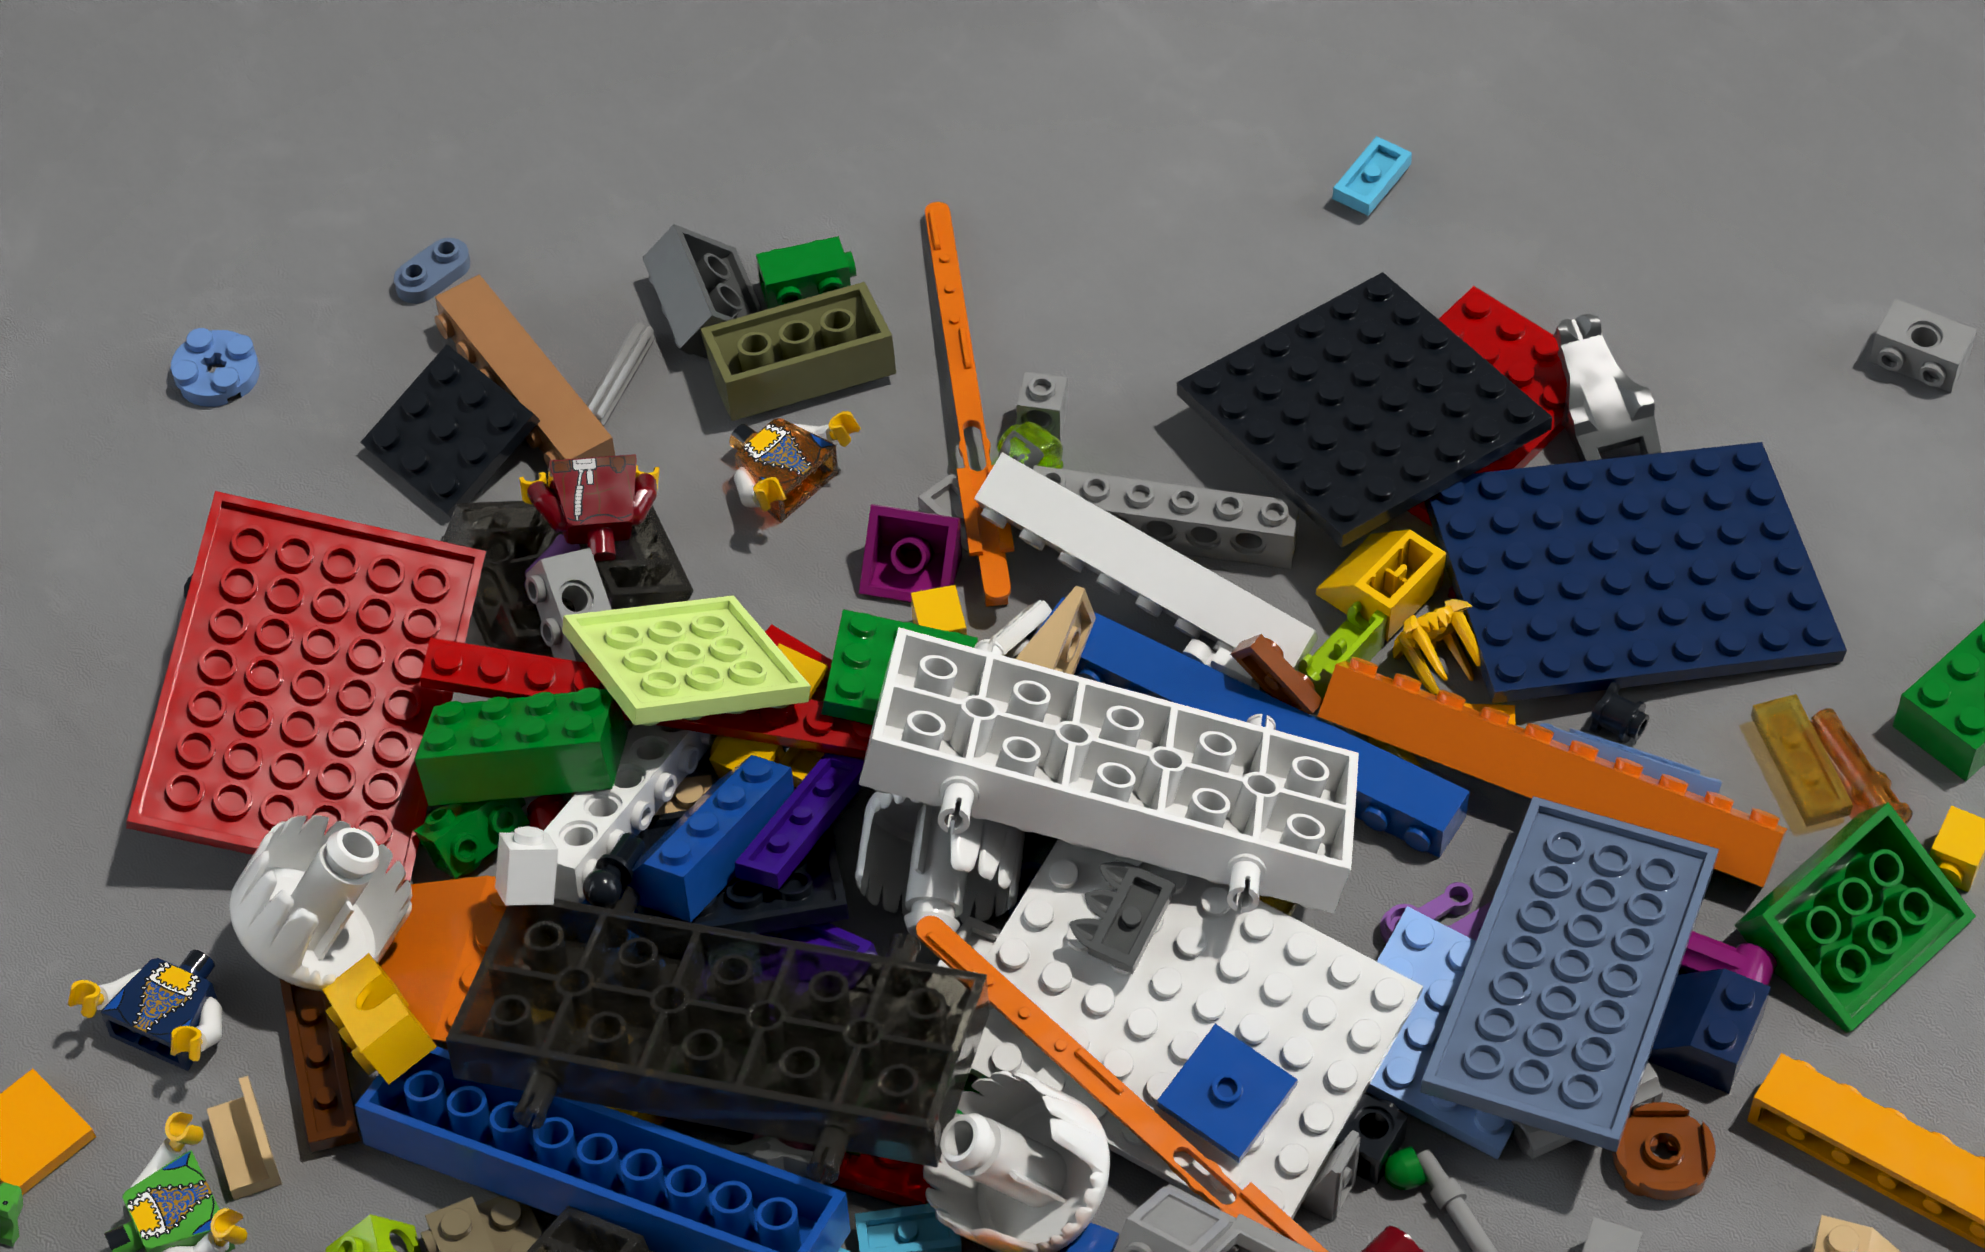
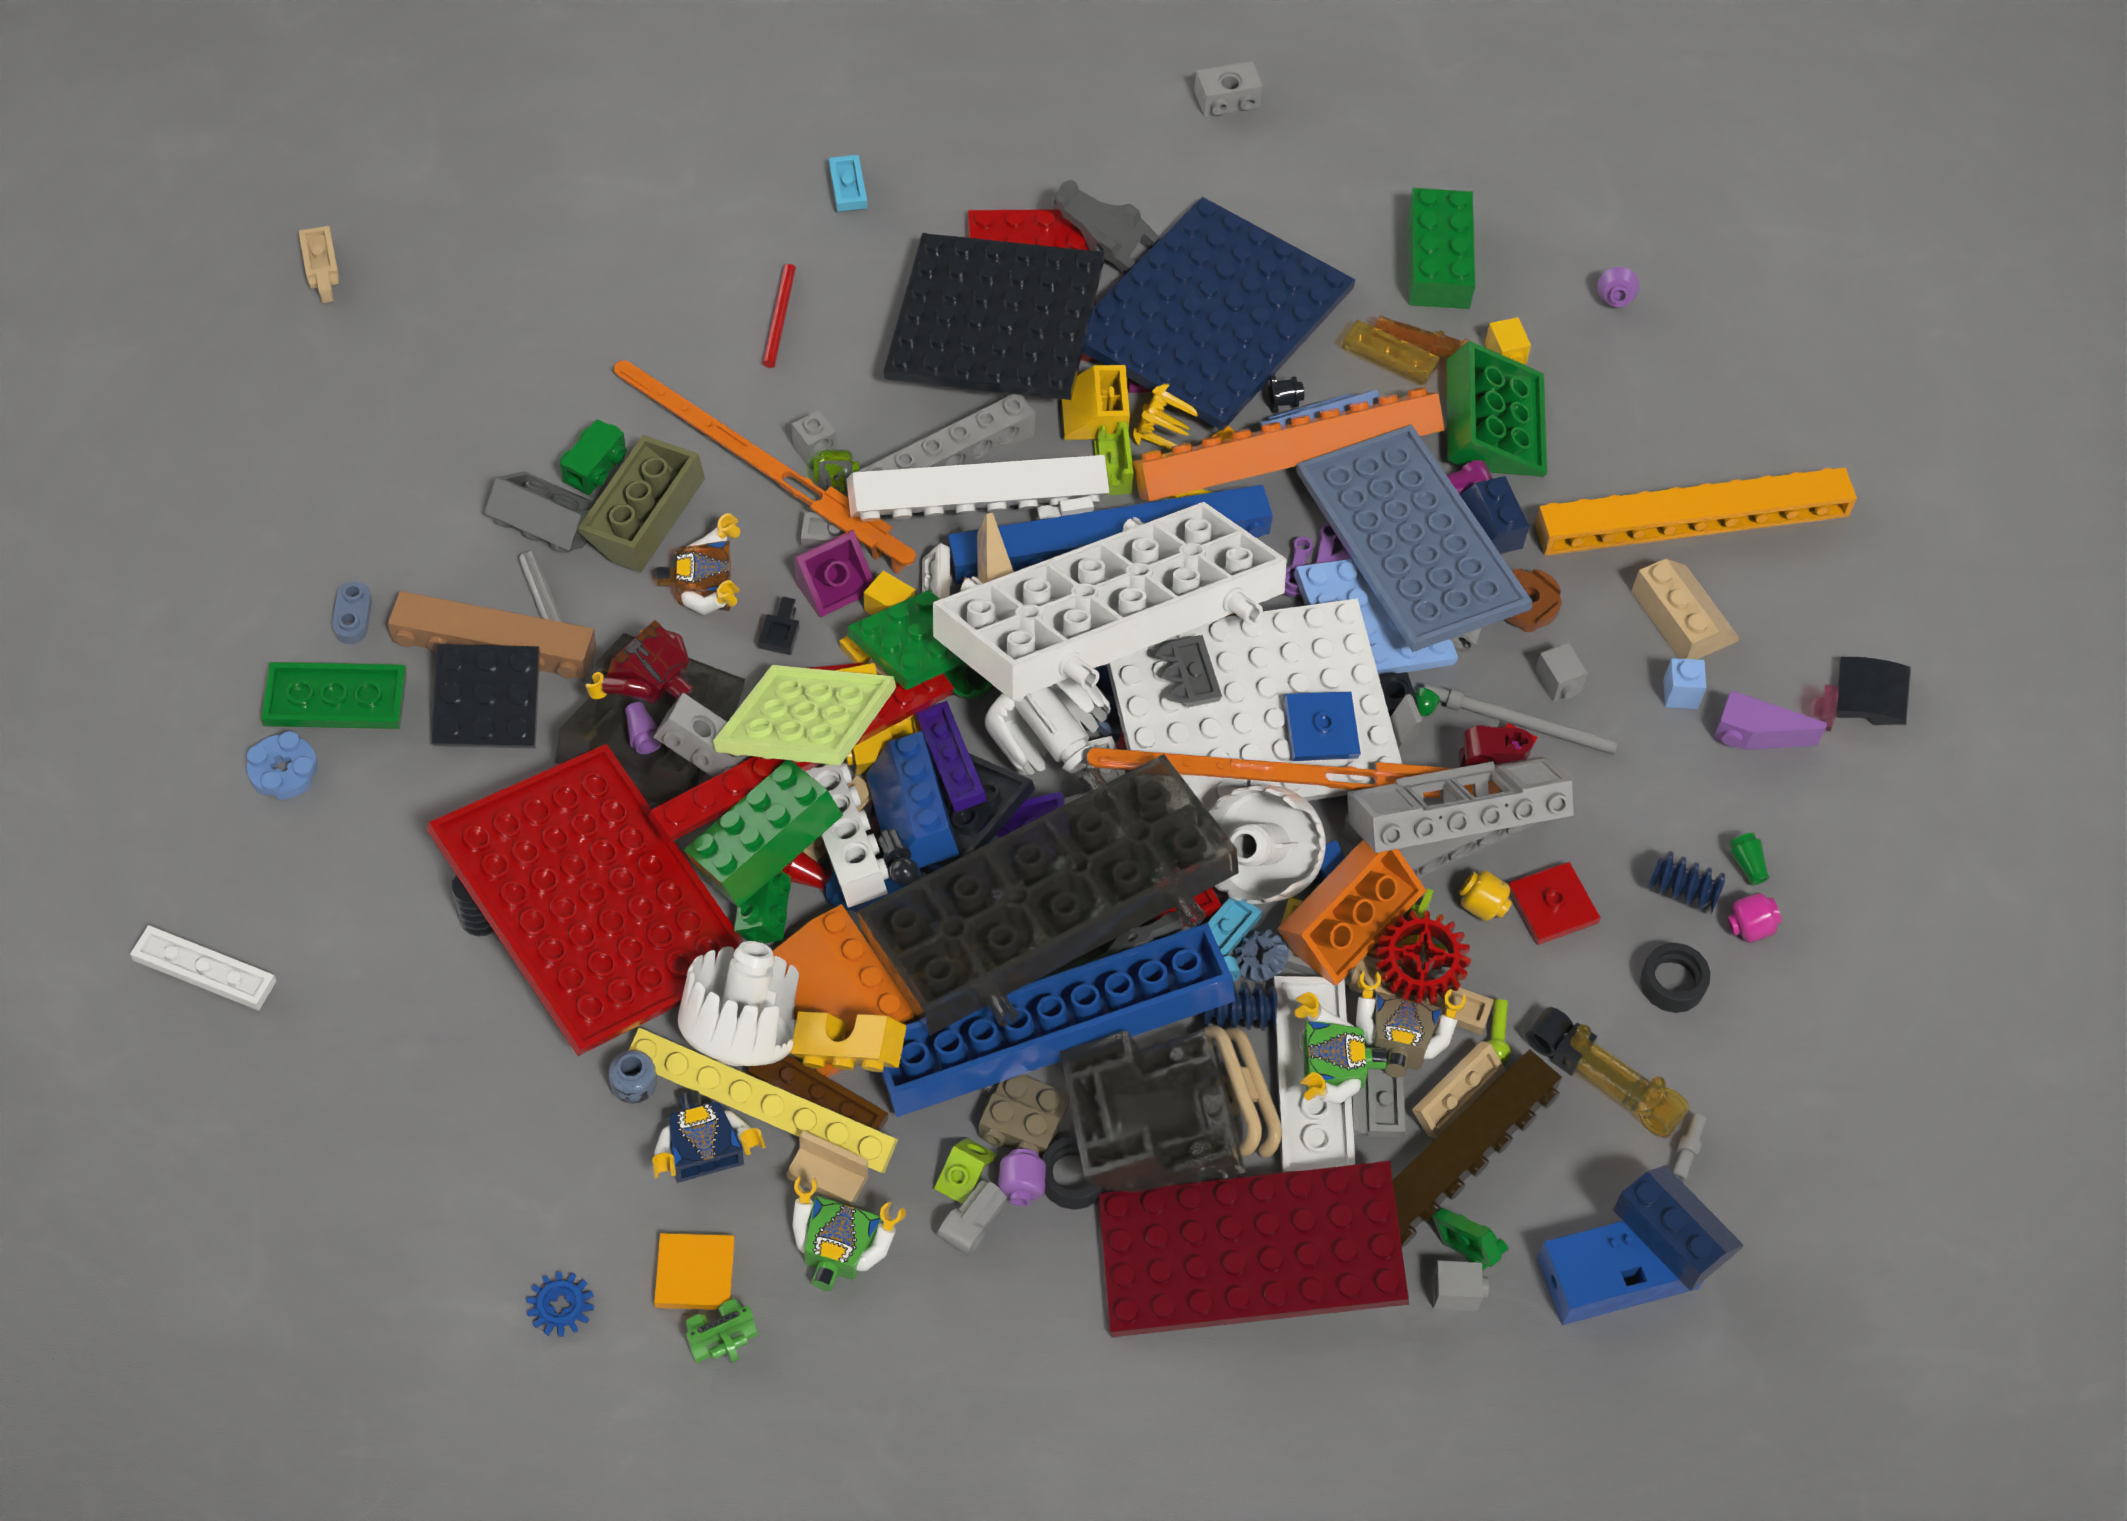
camera: 50 degrees left, 5 degrees up
white brick [495,827,558,906] -> none
dark orange plate [1230,634,1323,715] -> none
none -> green plate [261,662,407,729]
none -> sand blue head [609,1050,657,1104]
none -> light yellow plate [629,1028,899,1173]
none -> black plate [758,596,800,655]
none -> red bar [763,264,796,368]

